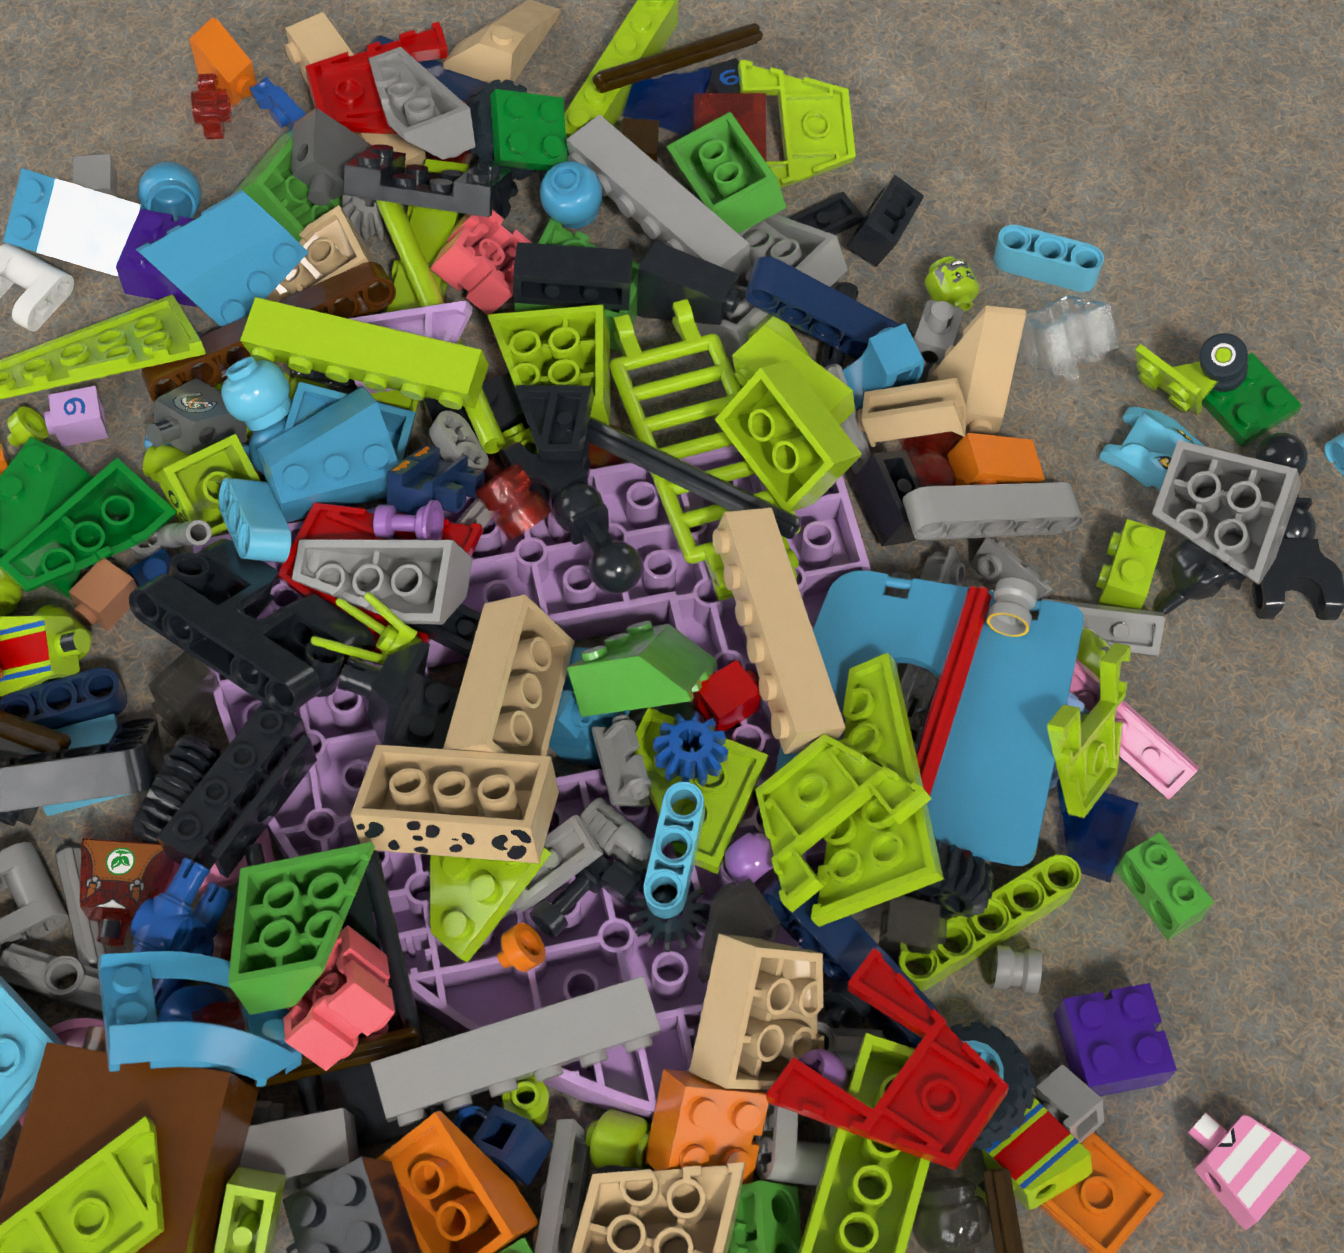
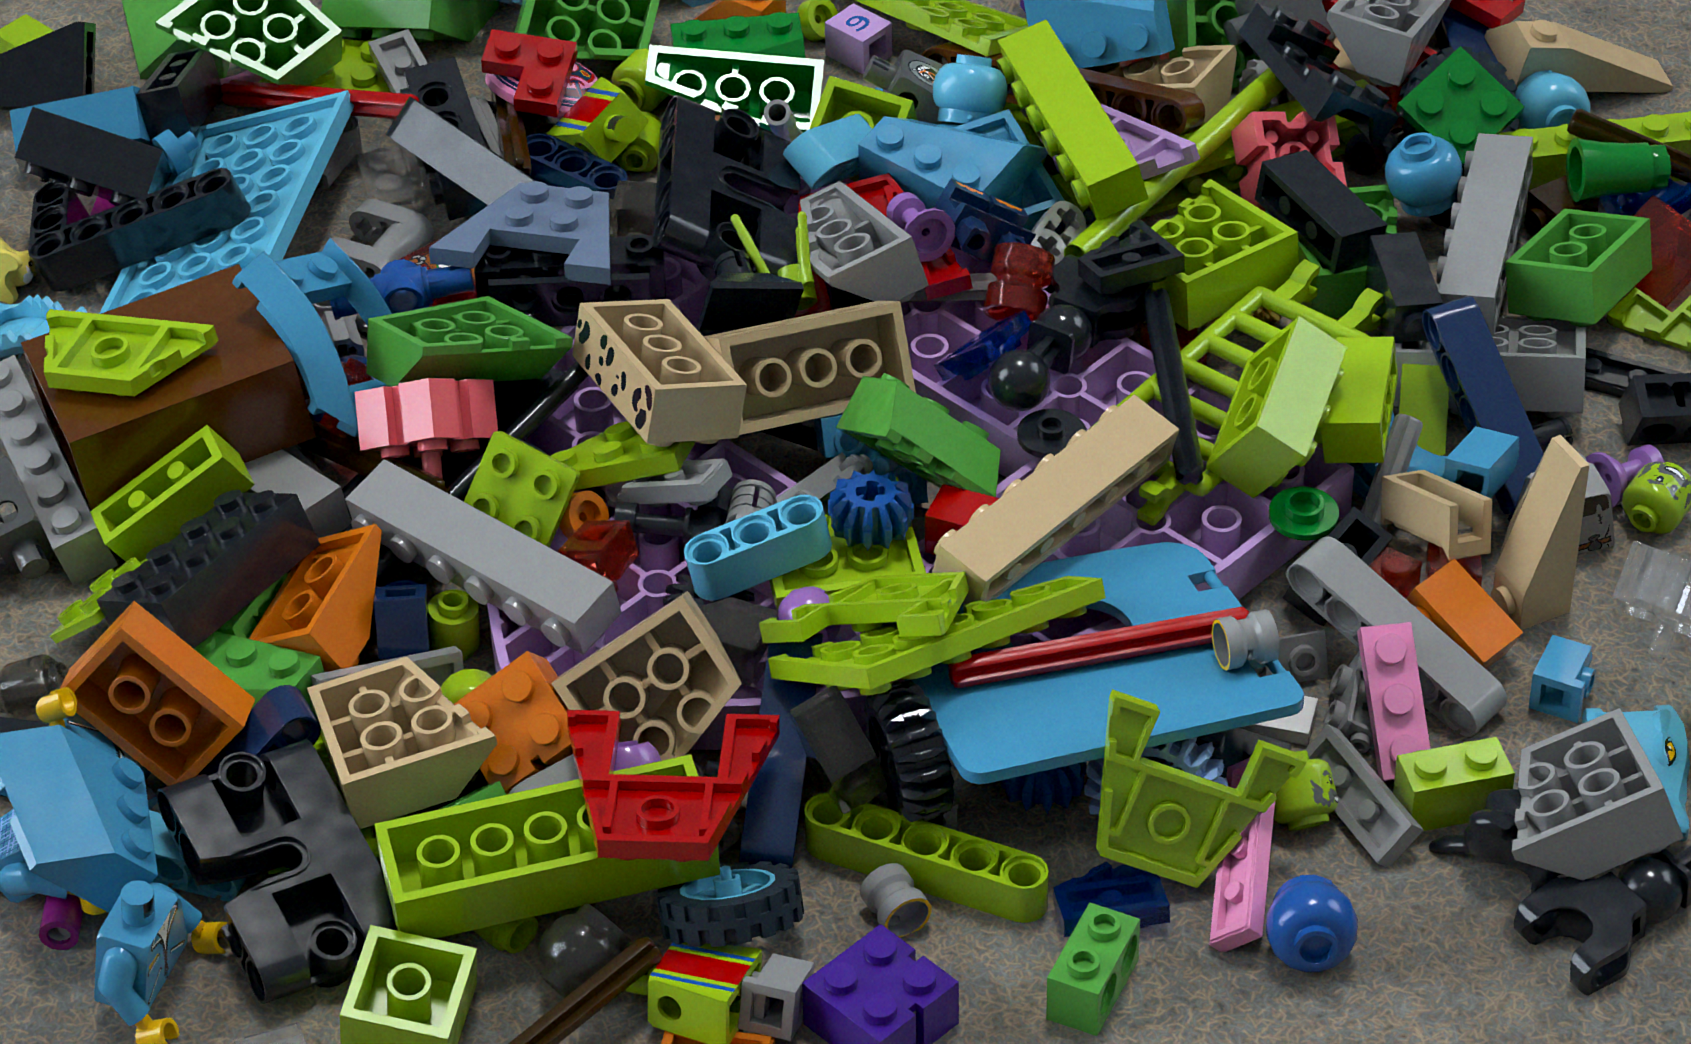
camera: 60 degrees right, 20 degrees down
none -> sand blue wing [429,181,611,285]
none -> lime plate [464,431,580,548]
none -> clear red brick [558,520,639,592]
none -> clear blue wing [934,310,1032,381]
none -> black piece [1017,409,1086,458]
none -> blue piece [1266,875,1358,973]
none -> green piece [1269,486,1339,541]
none -> bright pink plate [1357,622,1431,782]
none -> medium azure piece [1515,69,1590,129]
none -> dark azure brick [1528,635,1596,723]
none -> green plant [1566,138,1671,202]
none -> medium lavender piece [1586,444,1664,508]

